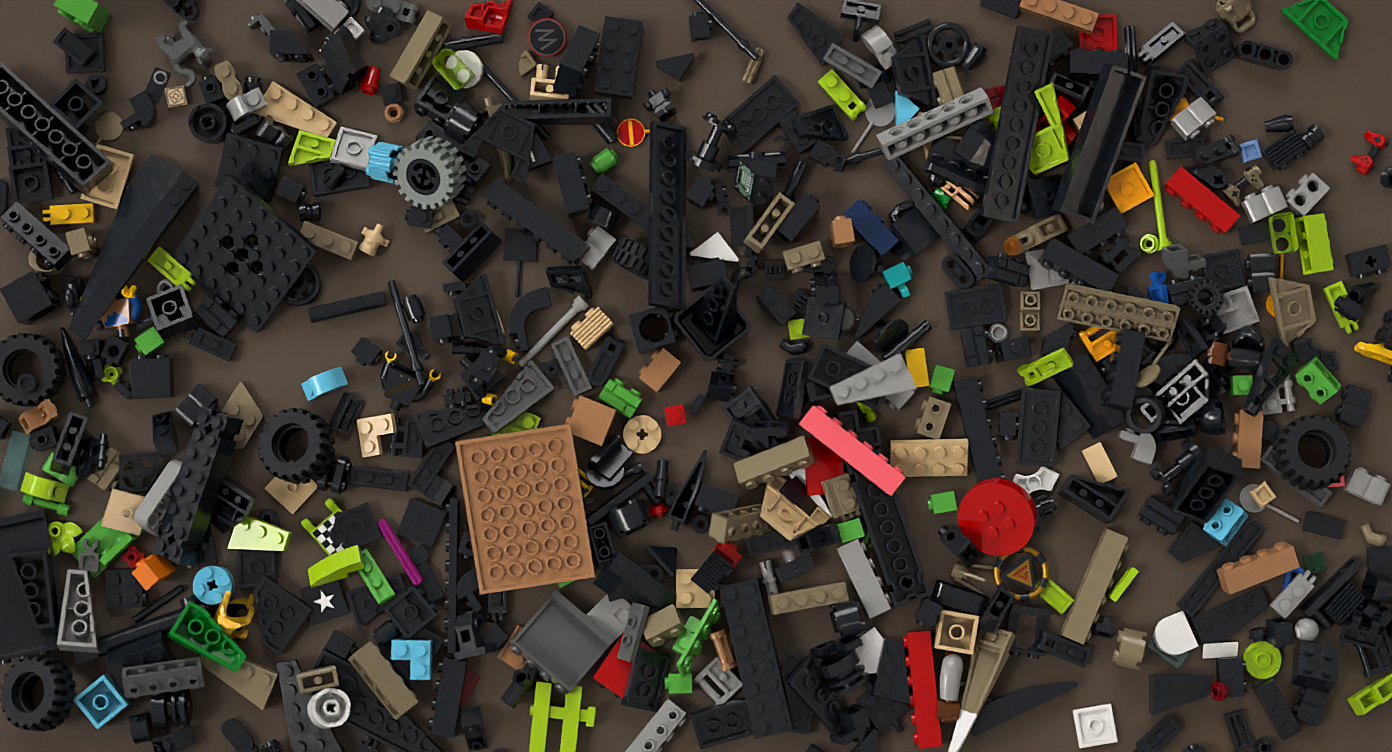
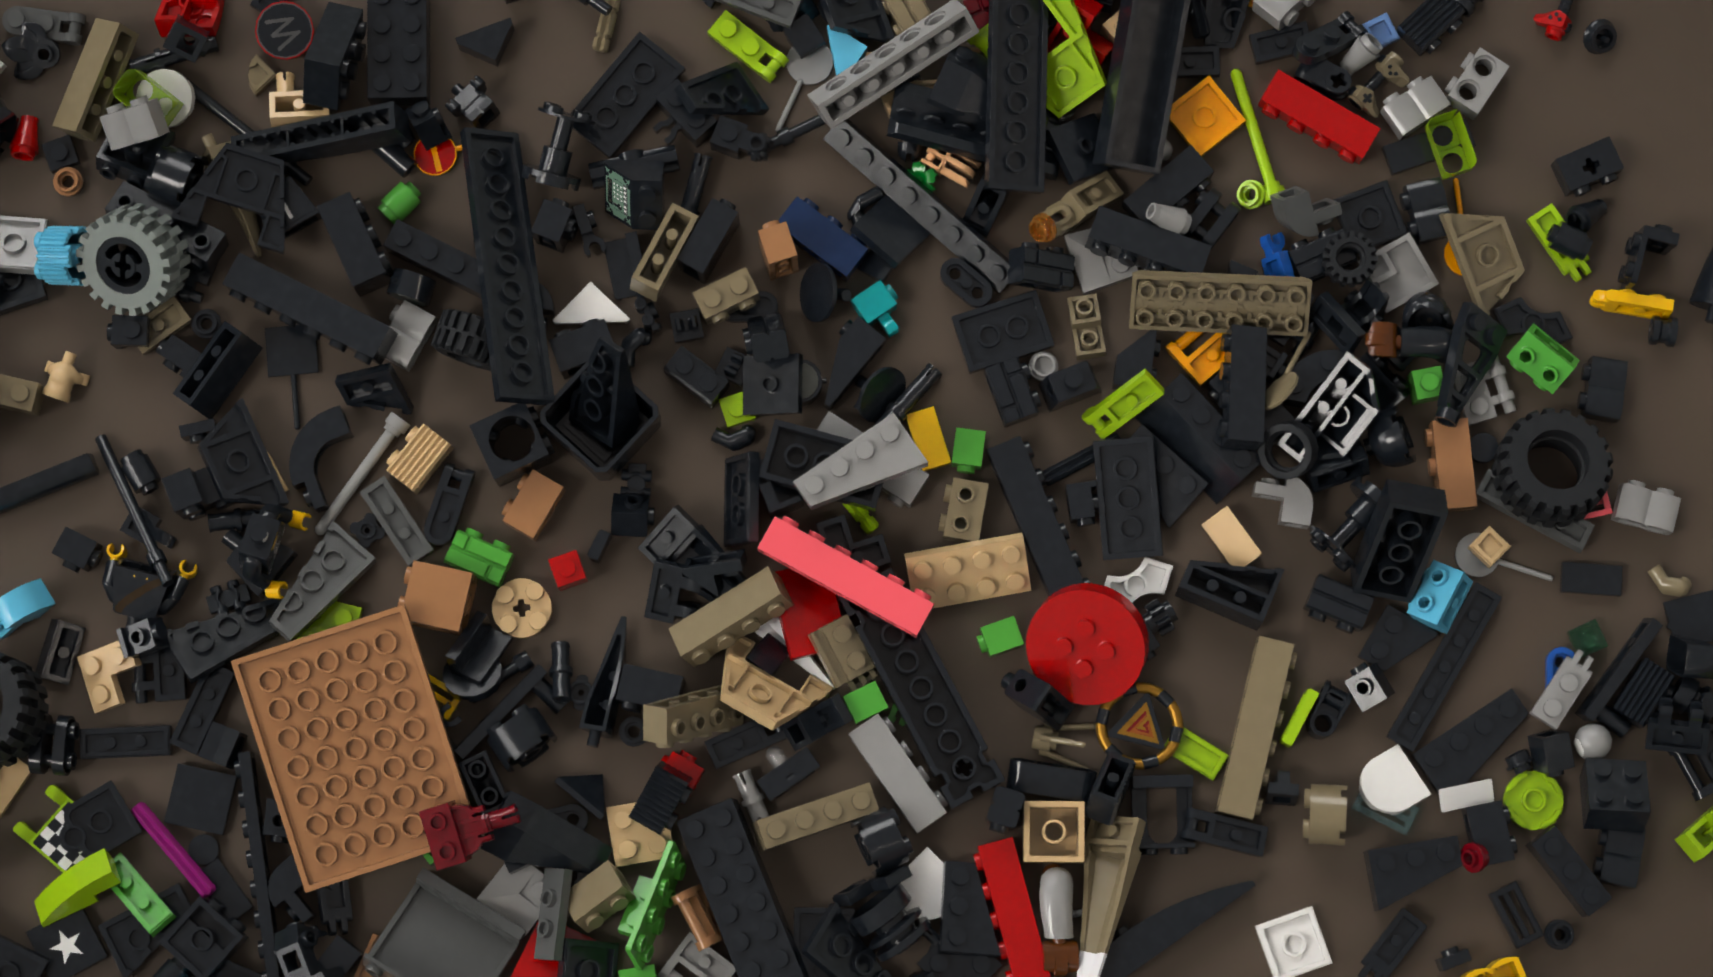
camera: 10 degrees left, 5 degrees down
red plate [649,502,667,518] -> none
medium nougat brick [1216,542,1300,595] -> none
lime brick [1294,213,1334,275] -> none
none -> light grey brick [99,95,170,151]
none -> black brick [116,617,170,658]
none -> black brick [163,14,212,63]
none -> black brick [405,99,452,151]
none -> dark red brick [419,800,521,871]
none -> light grey cone [1146,202,1192,235]
none -> black piece [1306,680,1353,740]
none -> light grey cone [1339,32,1383,76]
none -> brick [1344,662,1395,712]

